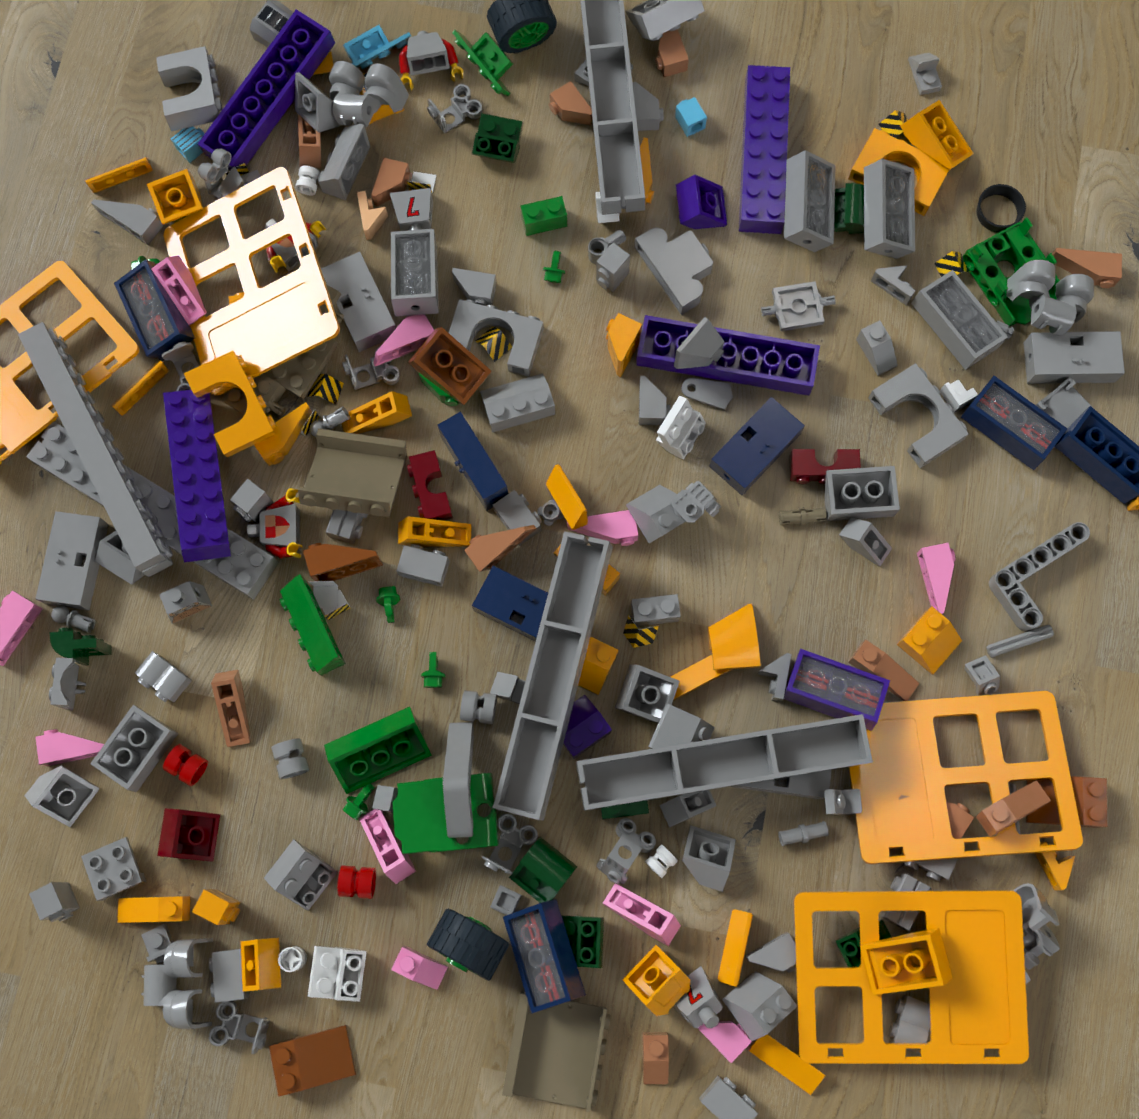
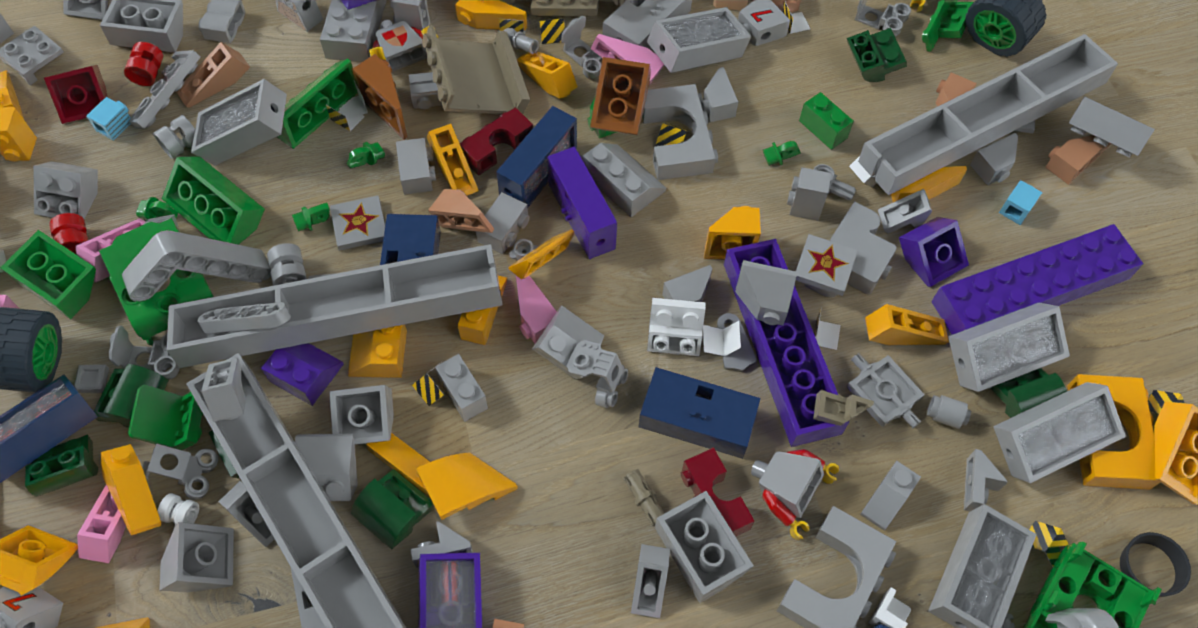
camera: 60 degrees right, 15 degrees down
none -> green slope [0,230,96,320]
none -> medium azure brick [86,97,130,141]
none -> light orange slope [101,444,161,535]
none -> light grey wing [128,50,201,129]
none -> green bracket [128,385,203,450]
none -> light grey brick [191,79,287,166]
none -> light grey beam [197,302,291,333]
none -> light grey arch [201,357,246,422]
none -> light grey tile [330,196,385,251]
none -> dark green brick [351,469,434,550]
none -> dark purple brick [547,146,617,260]
none -> white sticker [703,321,741,356]
none -> light grey torso [751,449,839,540]
none -> light grey tile [796,234,858,296]
none -> dark tan slope [813,390,874,426]
none -> white sticker [814,309,840,350]
none -> light orange slope [865,304,949,345]
none -> light grey slope [878,189,932,233]
none -> light grey brick [927,395,971,429]

